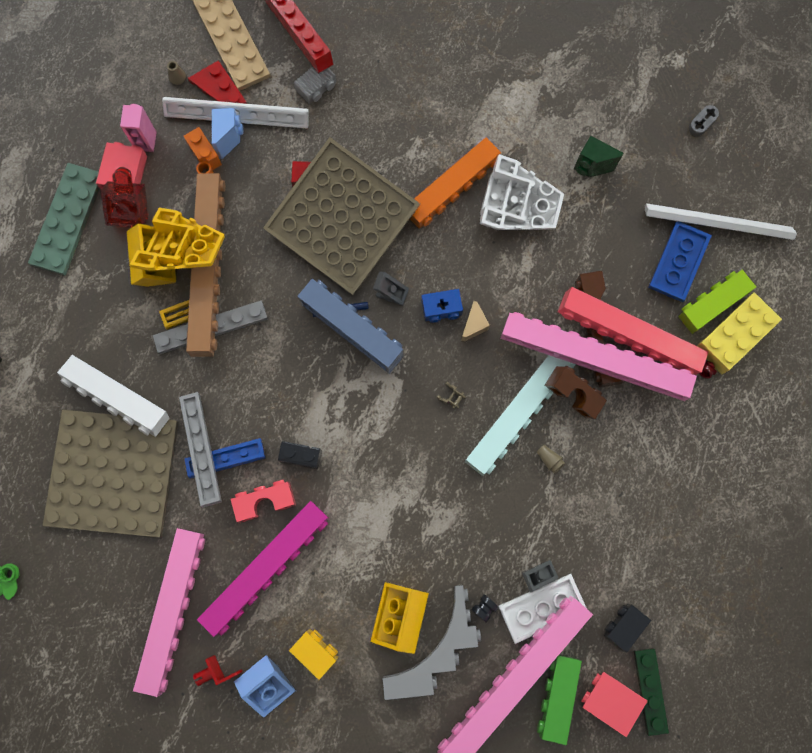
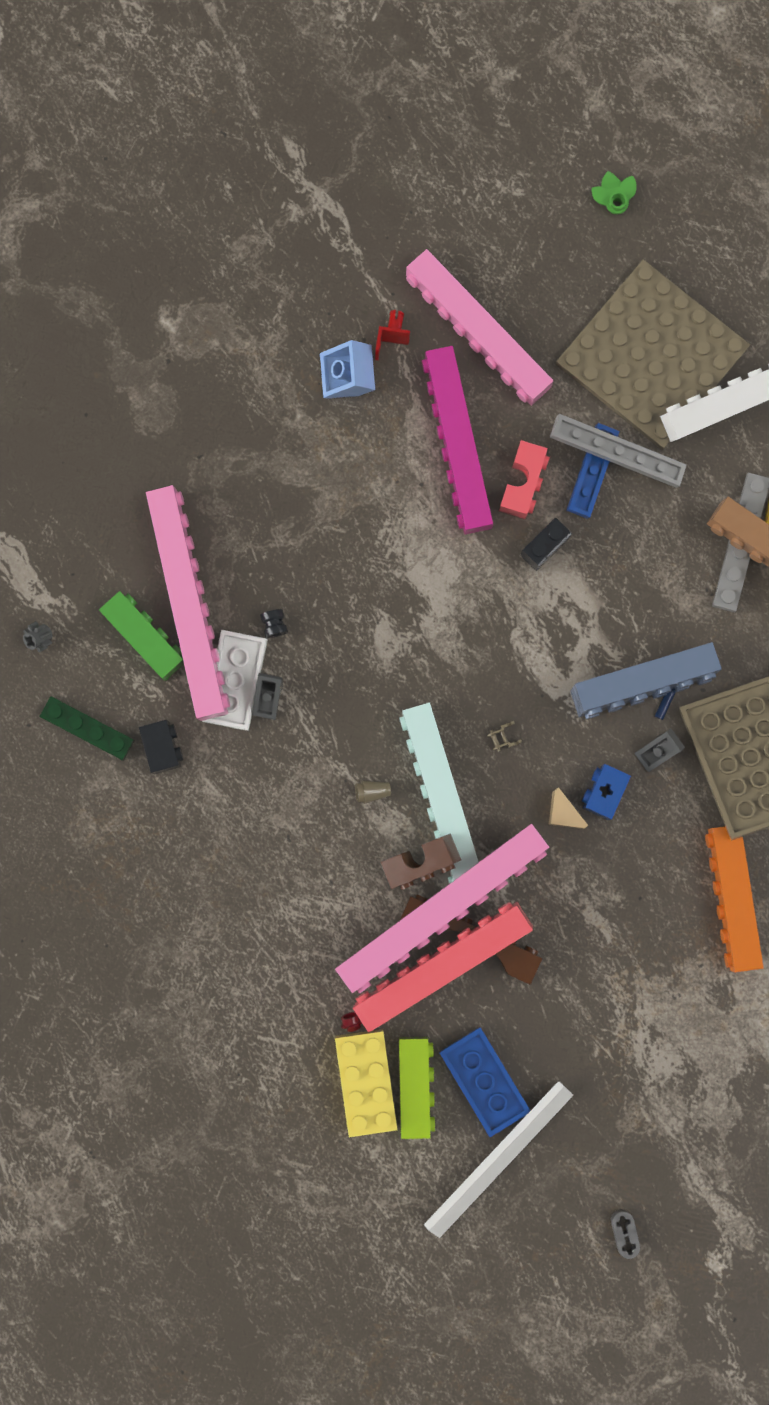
camera: 125 degrees right, 5 degrees up
yellow brick [289,629,339,680] -> none
yellow slope [370,582,429,654] -> none
light grey arch [383,585,481,700] -> none
white wedge [480,154,564,230] -> none
dark green slope [574,136,624,178] -> none
coral brick [581,672,647,737] -> none

